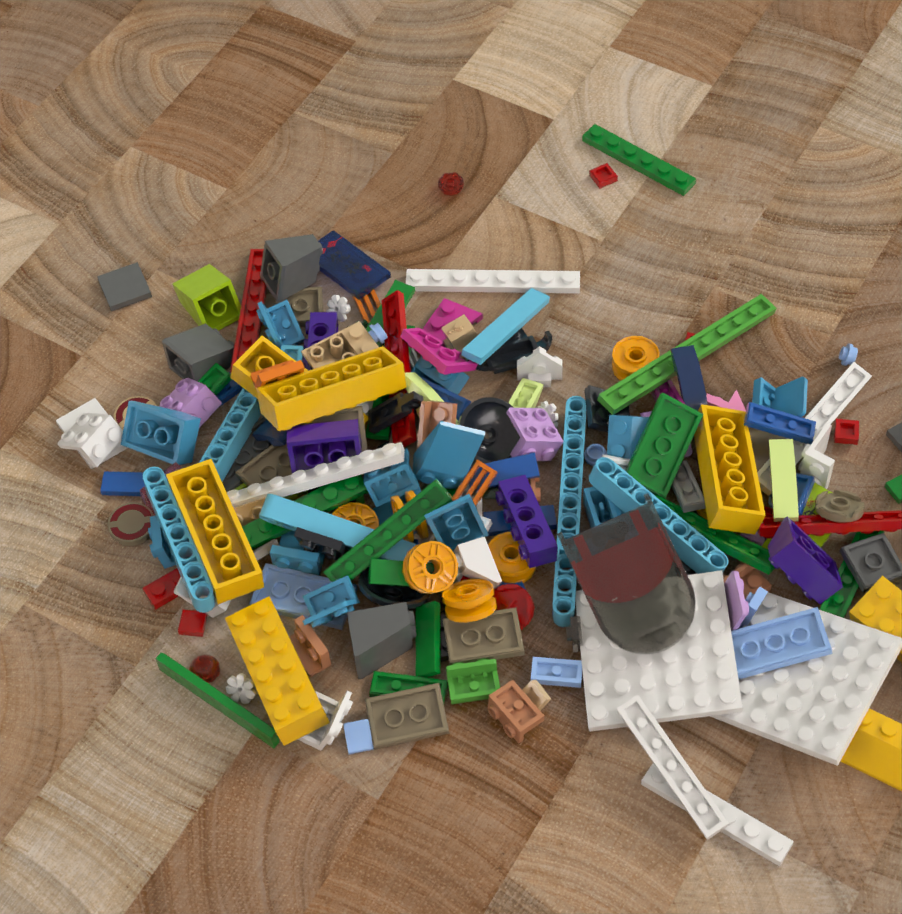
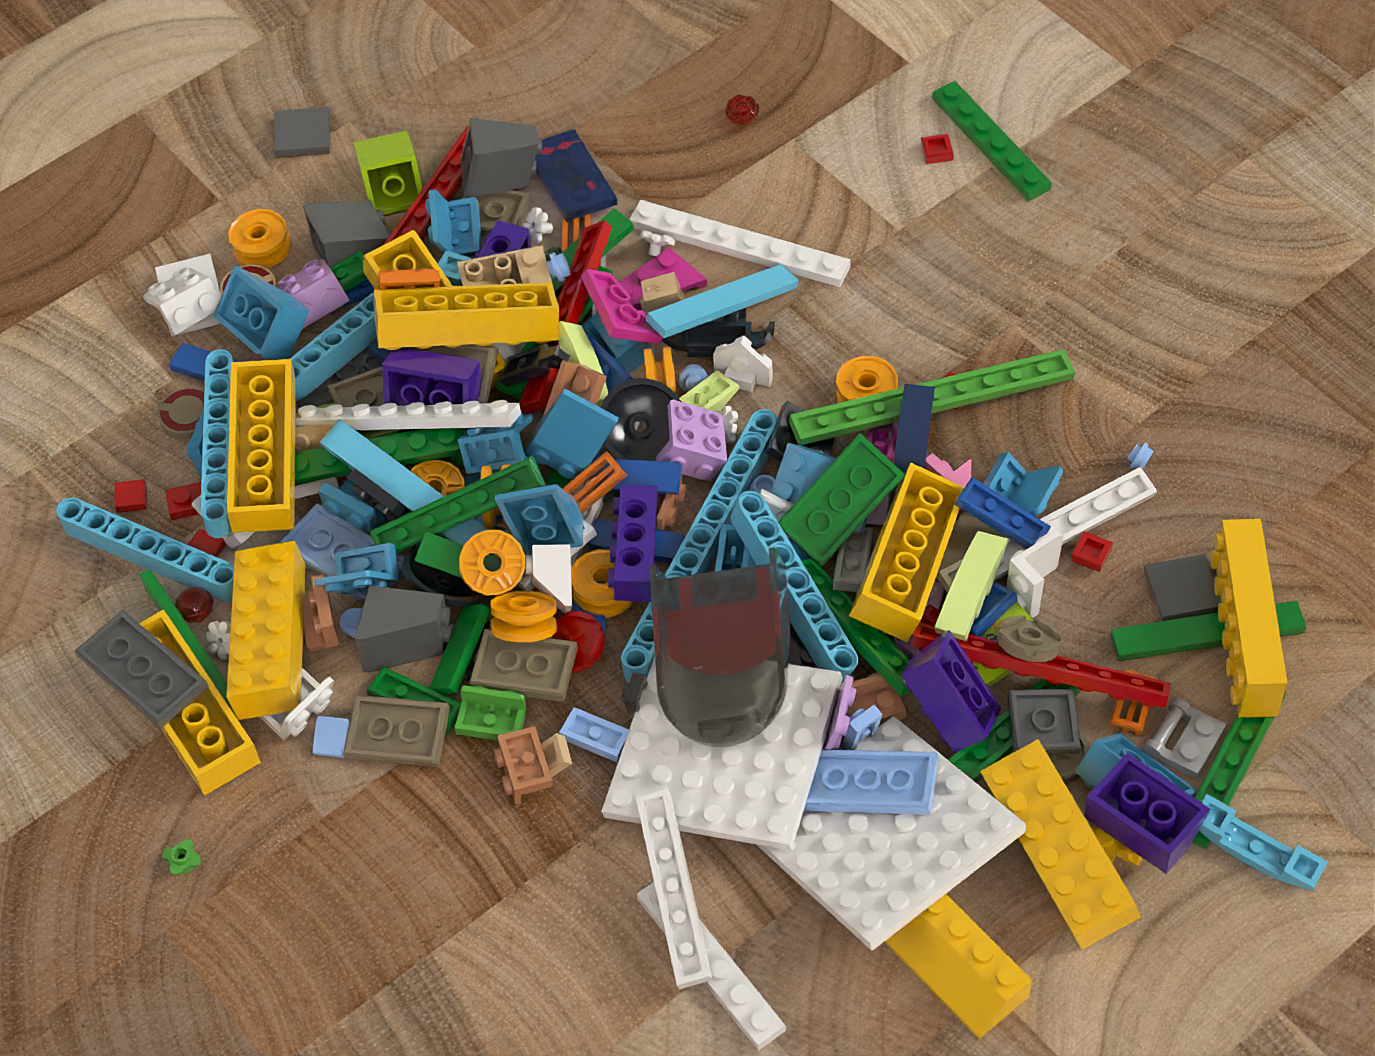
camera: 20 degrees right, 0 degrees up
none -> medium azure beam [56,497,234,602]
none -> dark grey tile [75,610,209,729]
none -> red tile [115,479,147,513]
none -> yellow brick [139,609,261,796]
none -> bright green plate [163,839,201,875]
none -> light orange wheel [228,209,291,269]
none -> light blue plate [340,608,363,638]
none -> white plant [639,230,675,256]
none -> light orange wheel [644,346,676,392]
none -> light blue plate [679,364,708,392]

